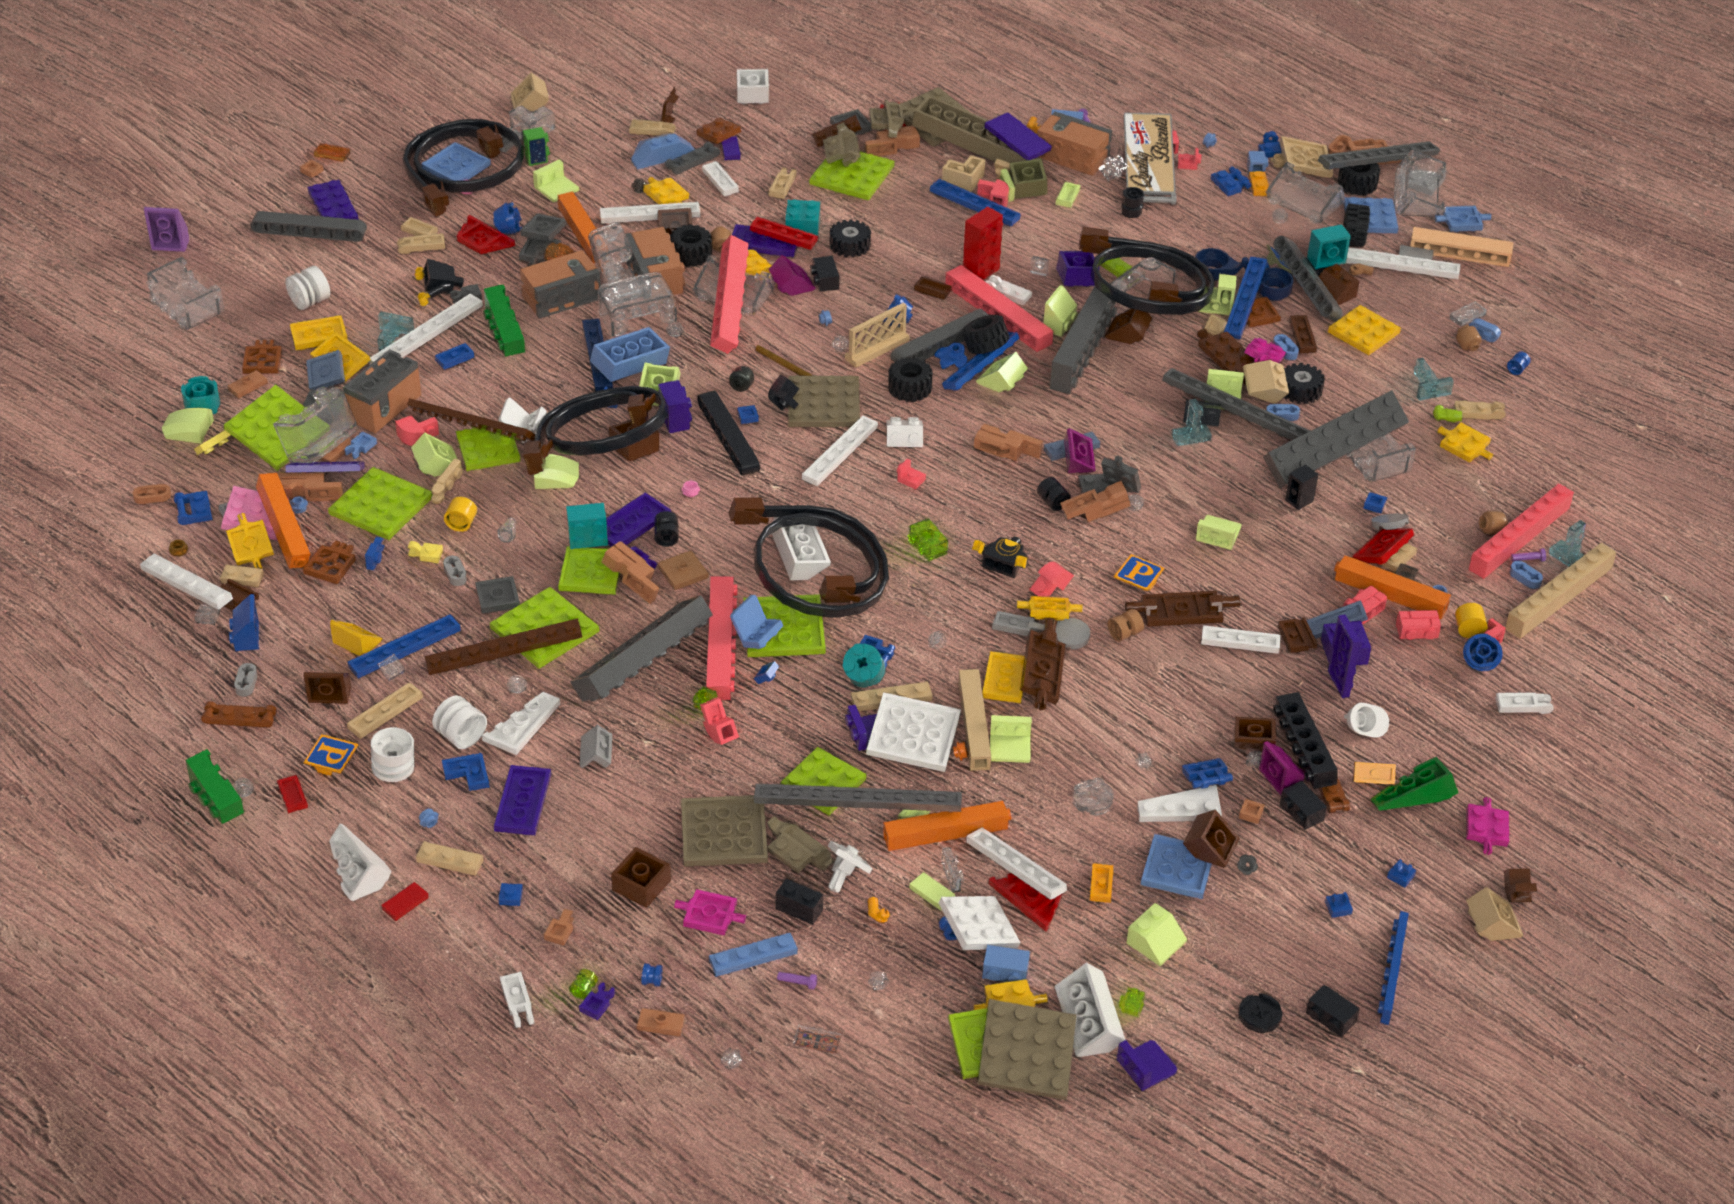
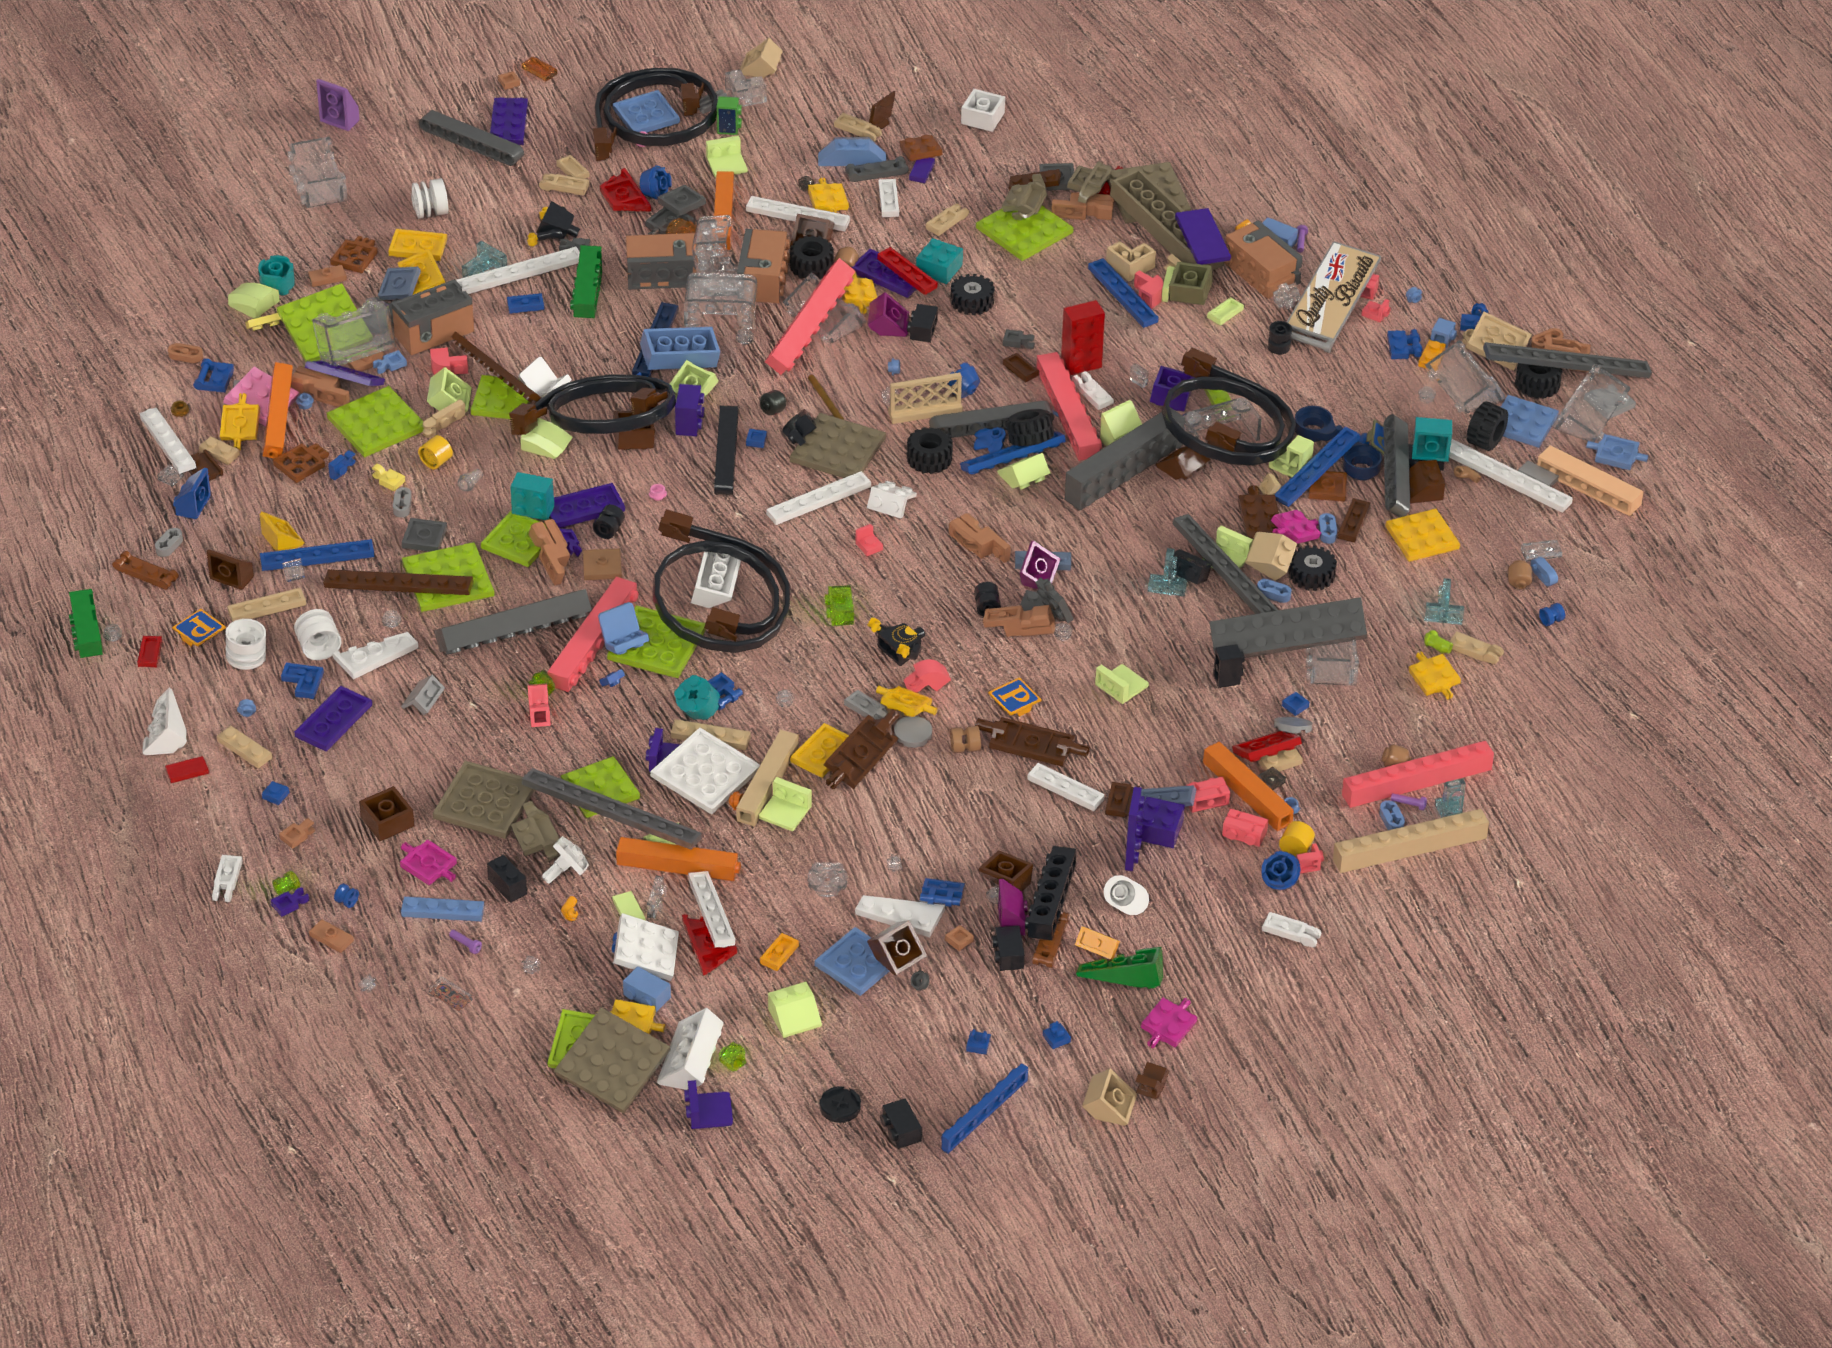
camera: 25 degrees right, 0 degrees up
none -> dark grey plate [1003,329,1035,349]

